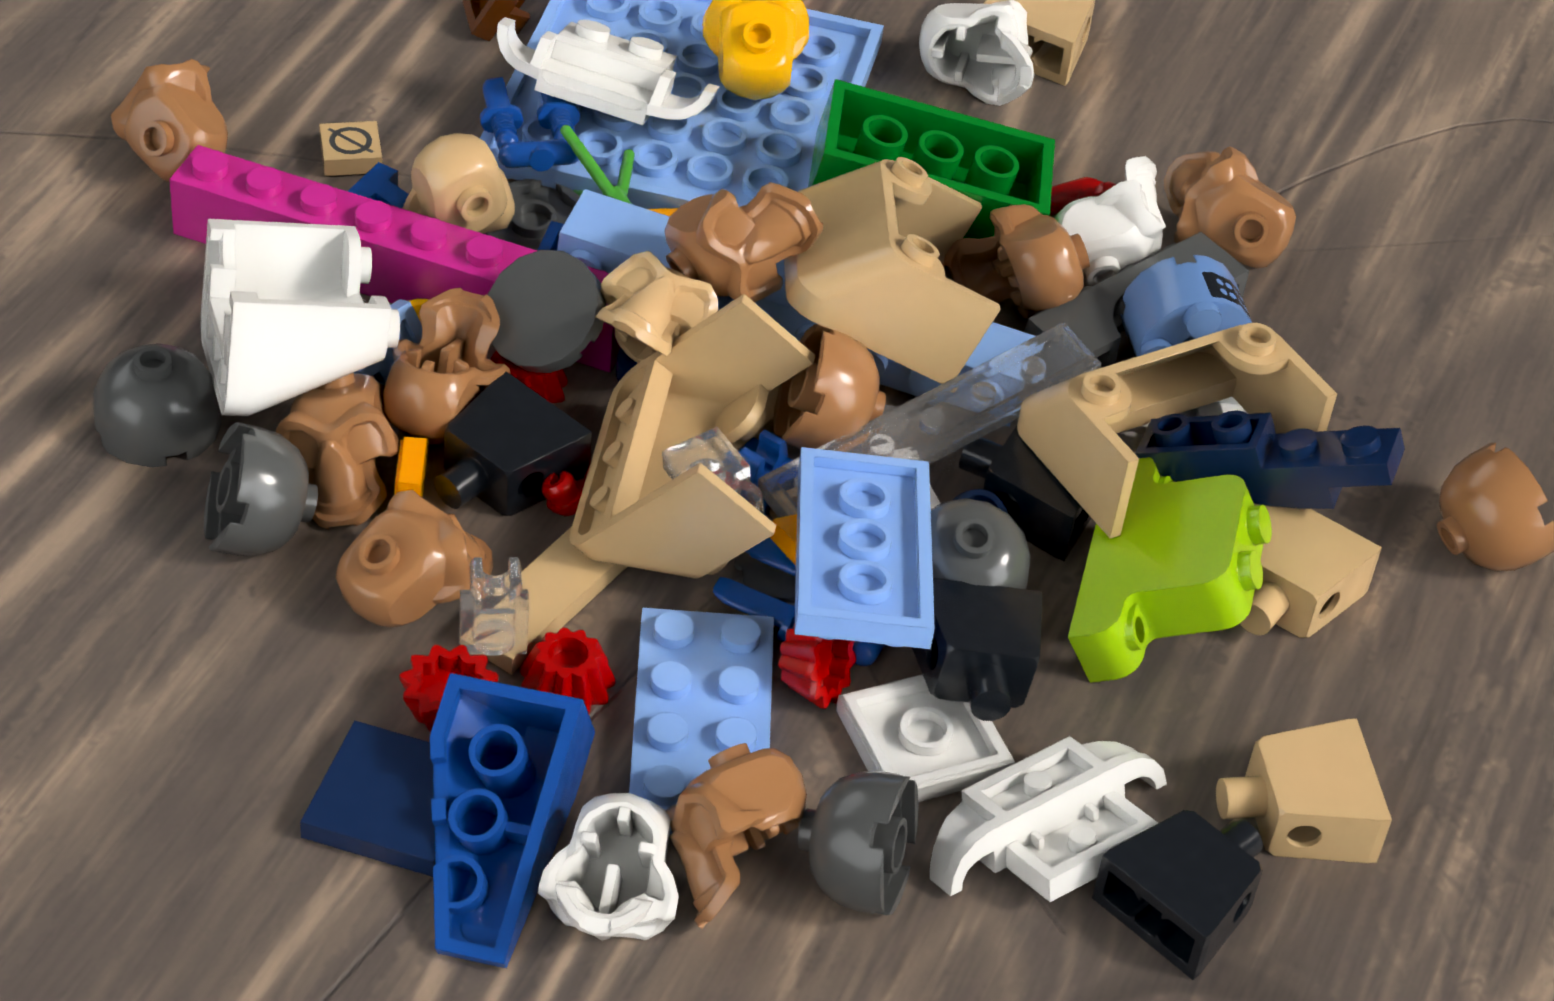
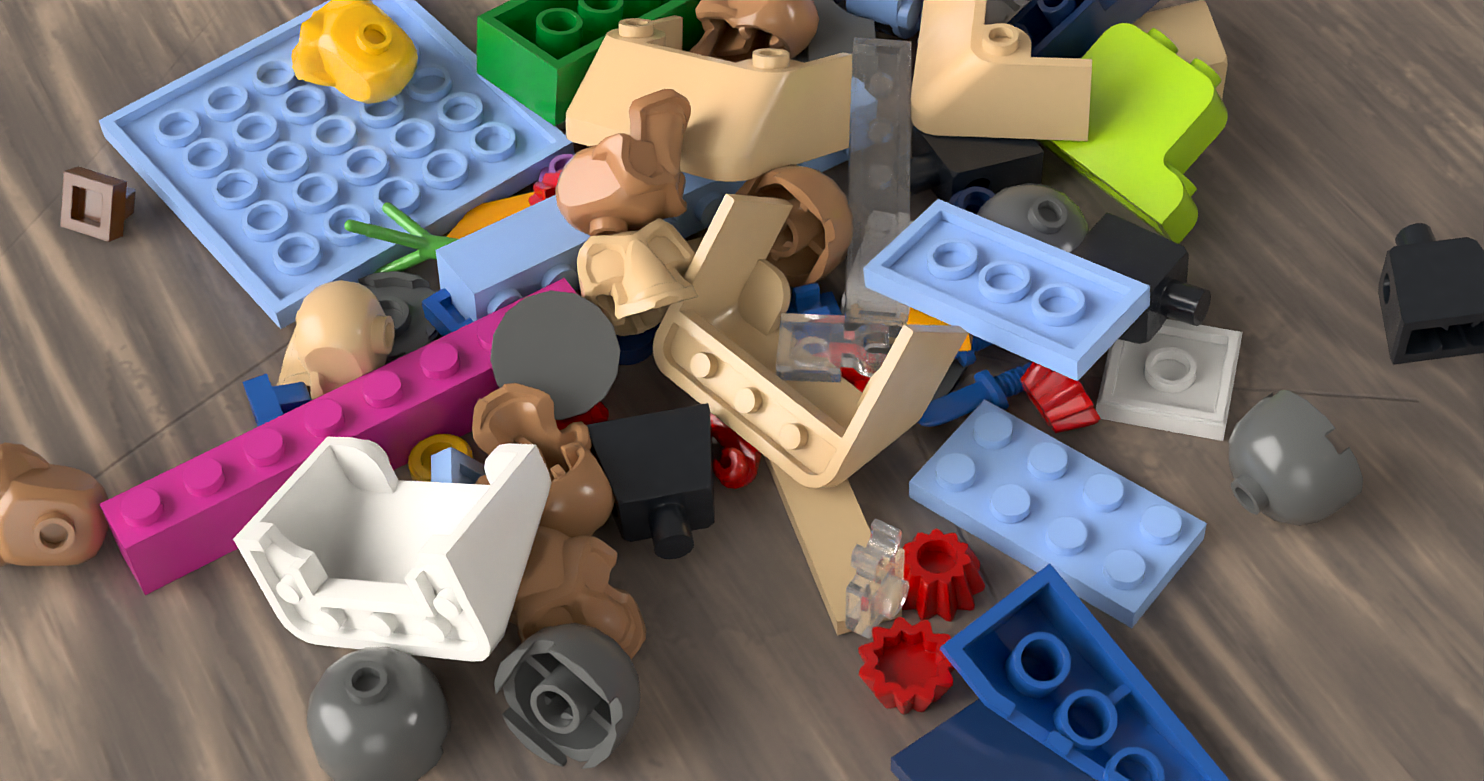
camera: 45 degrees left, 5 degrees up
tan tile [319,121,382,176] -> none
medium nougat head [335,490,493,628] -> none
light orange tile [394,437,429,498] -> none
blue piece [479,77,580,172] -> none
white plate [497,17,720,125] -> none
white head [538,793,679,941] -> none
medium nougat head [666,743,807,929] -> none
white plate [929,736,1167,902] -> none
tan torso [1216,719,1392,863] -> none

